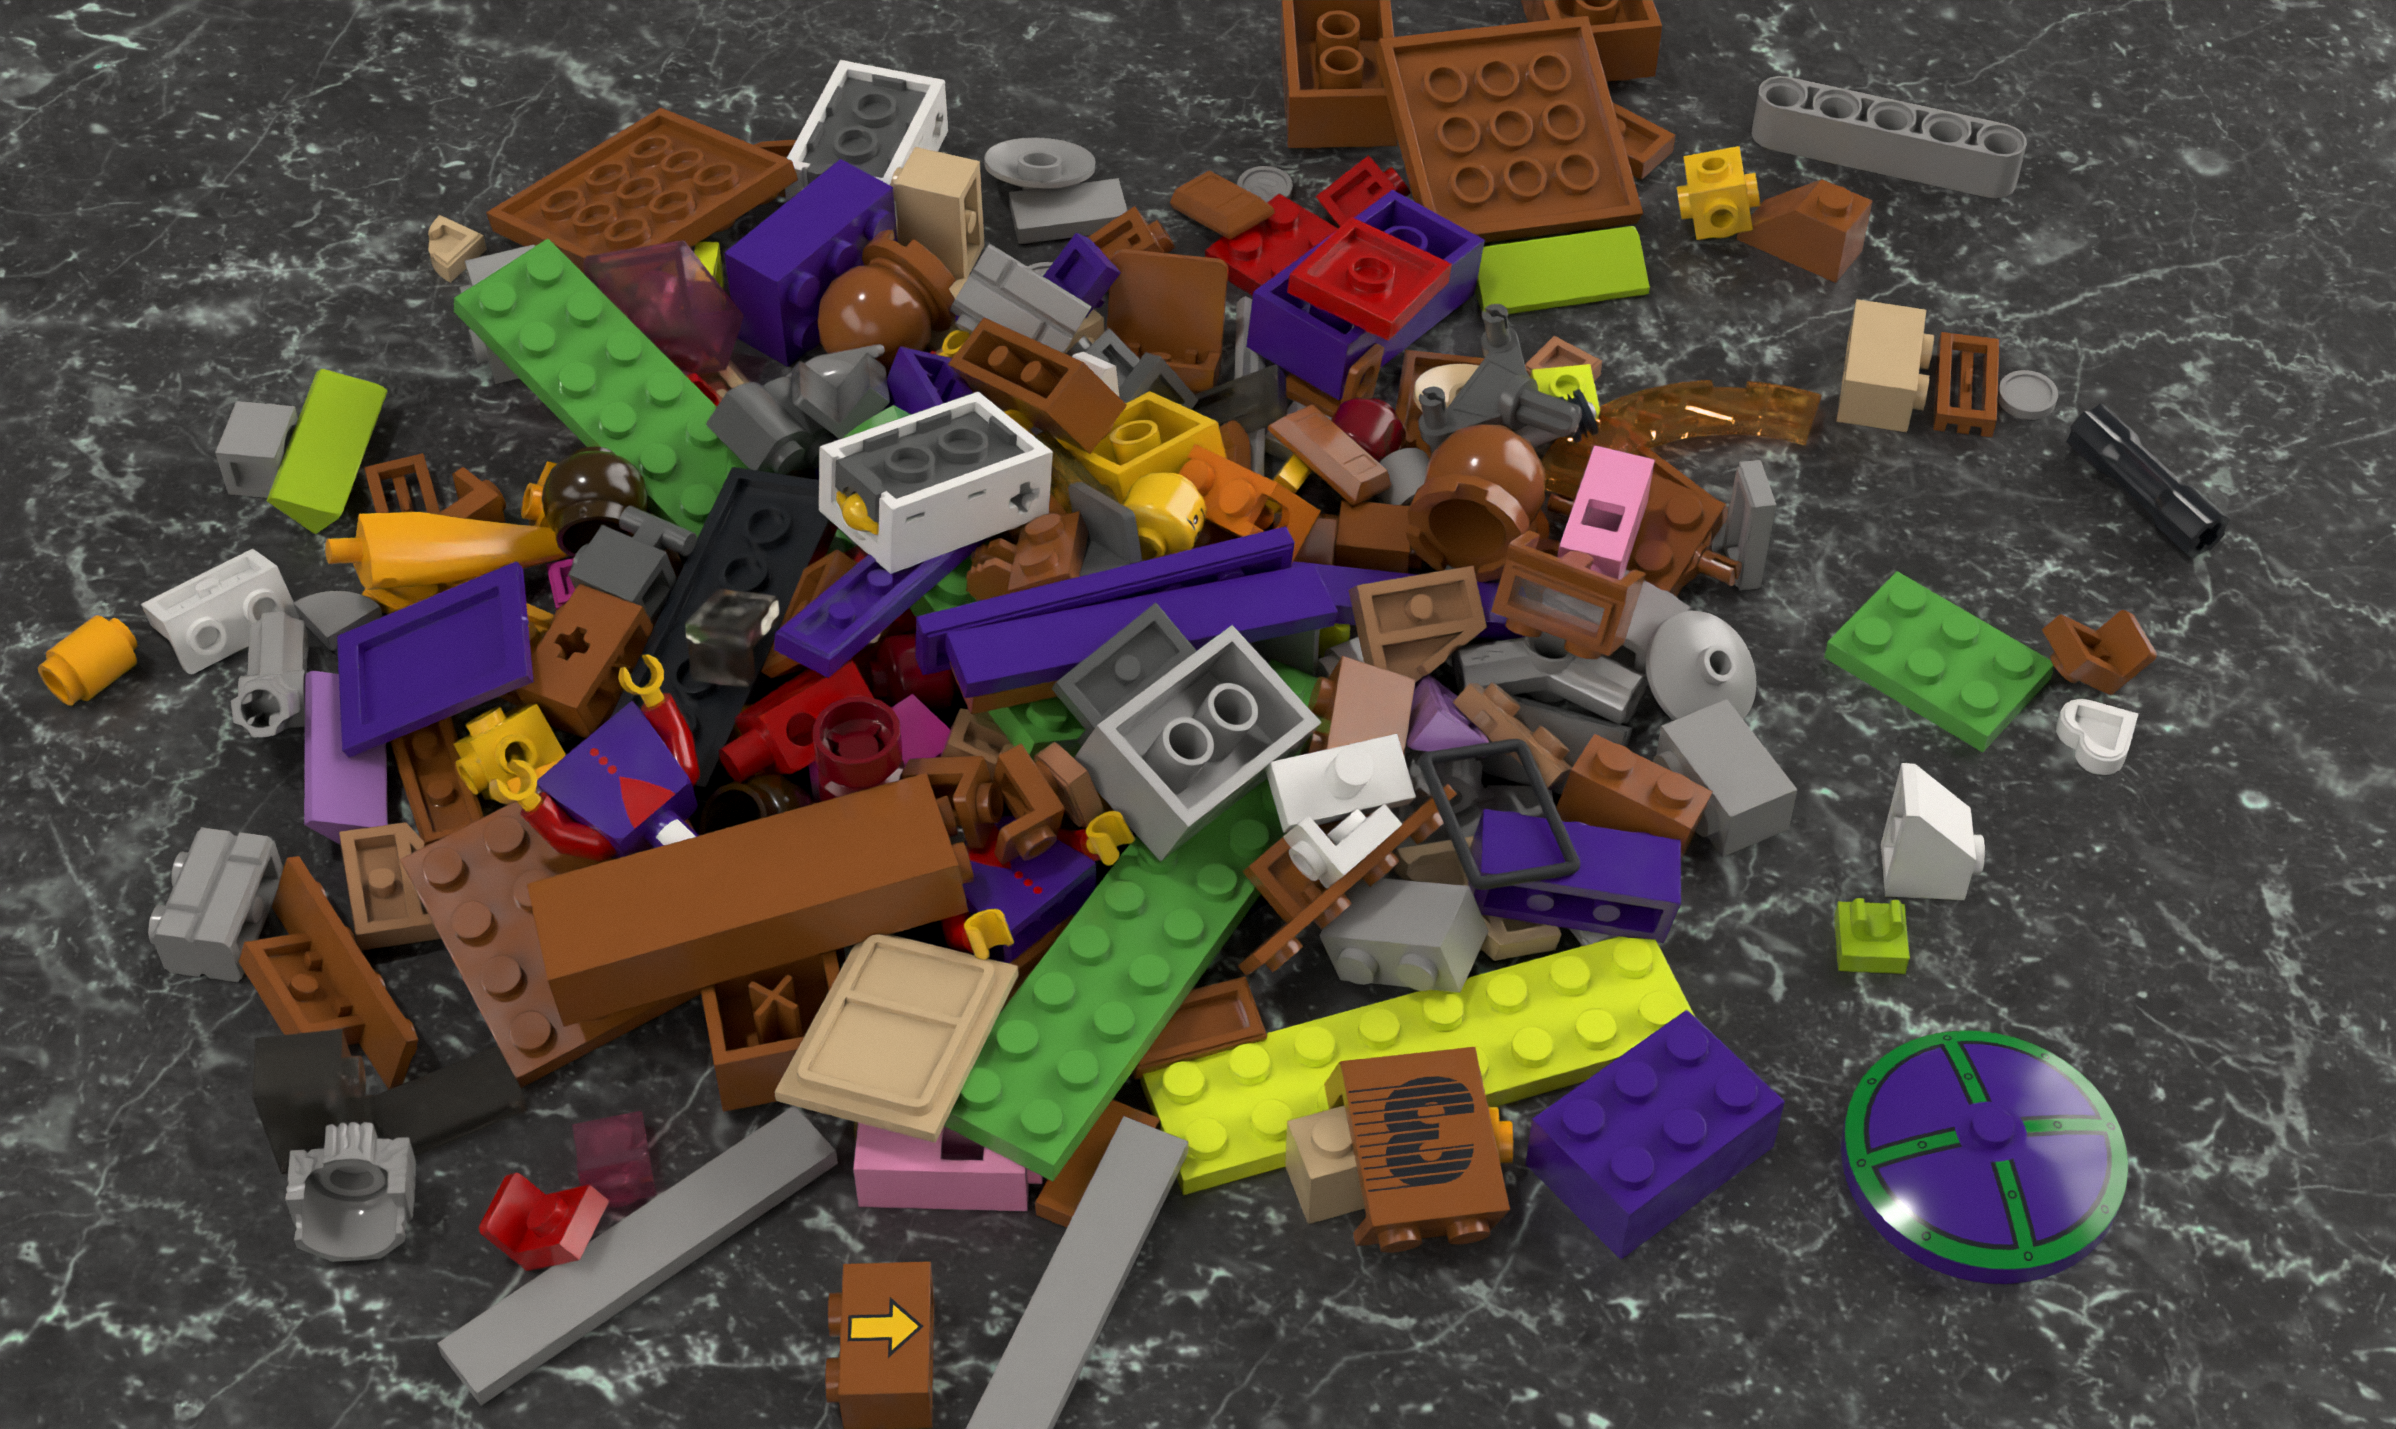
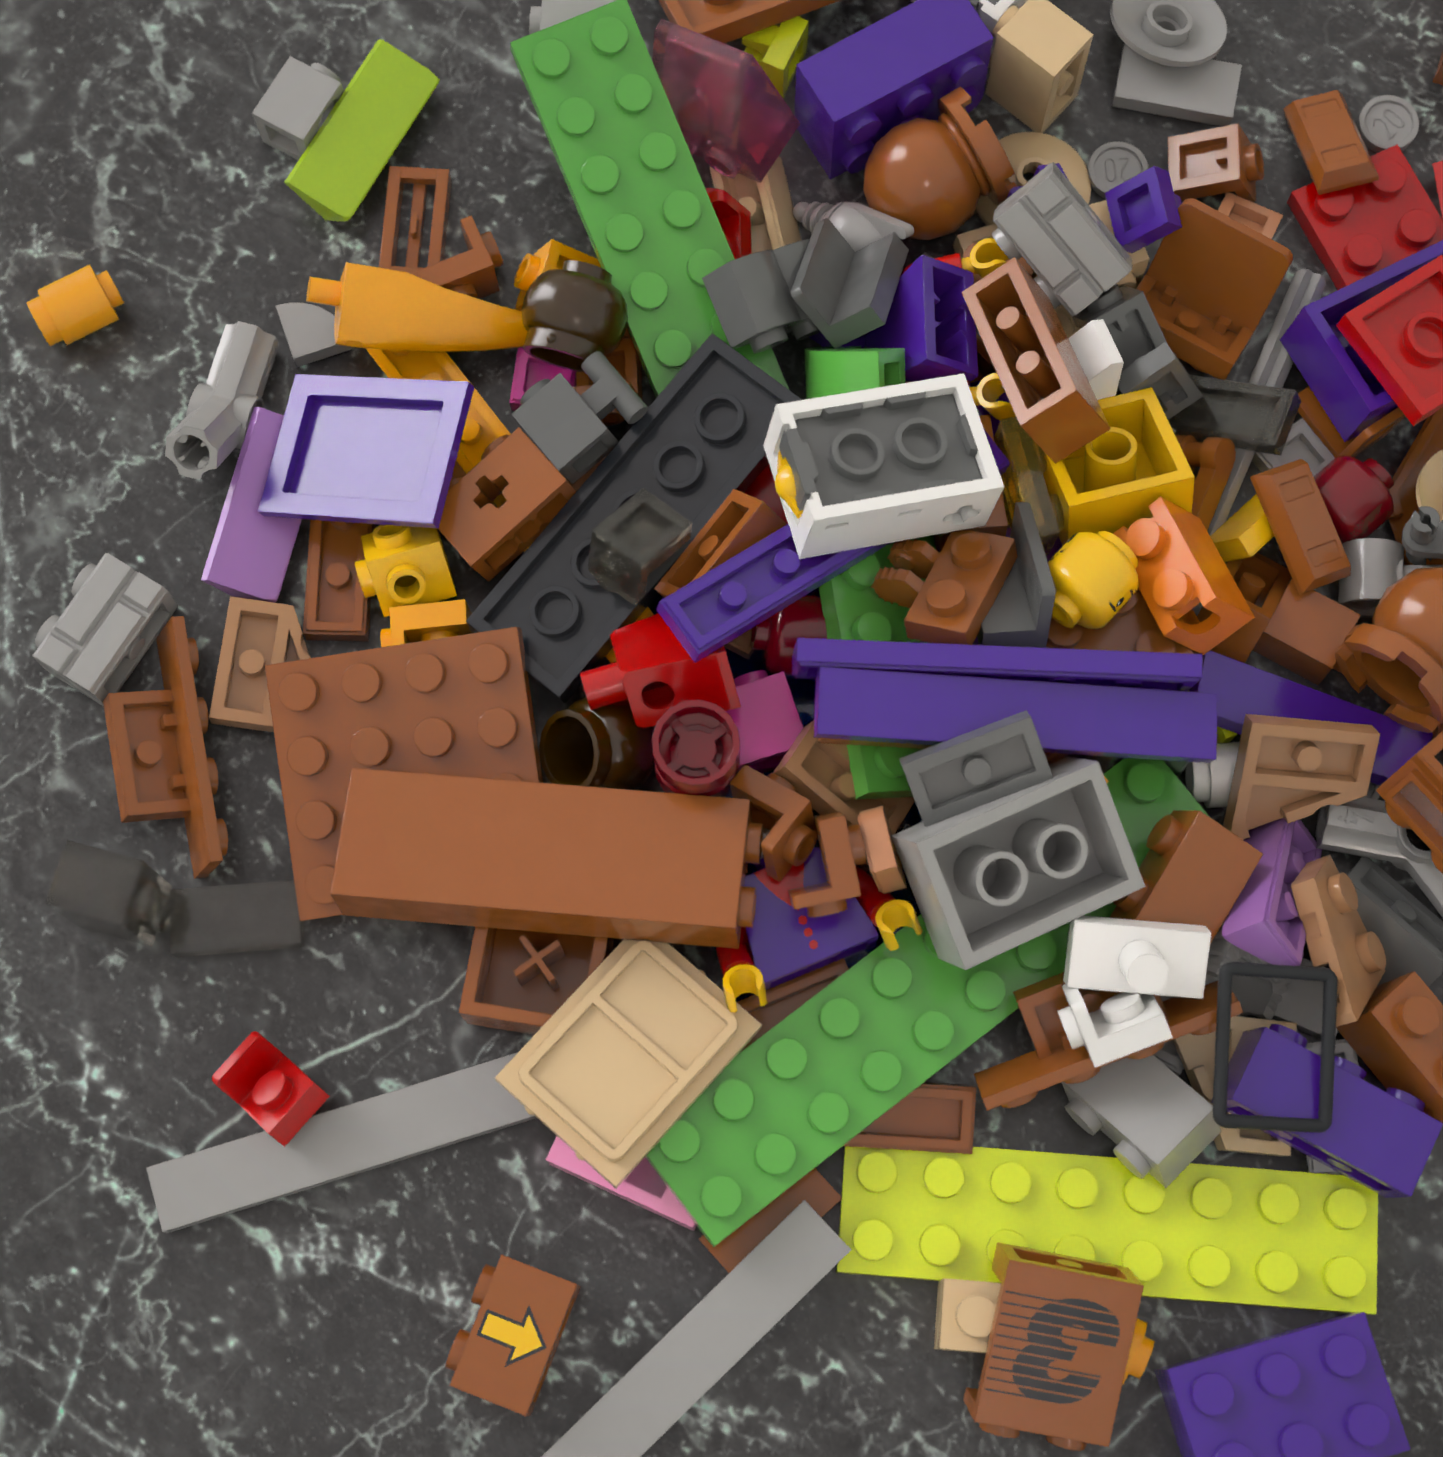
camera: 25 degrees right, 25 degrees up
white bracket [141,549,299,674] -> none
light grey hair [285,1122,416,1262] -> none
torso [489,655,700,862] -> none
clear pink bracket [572,1111,657,1208] -> none

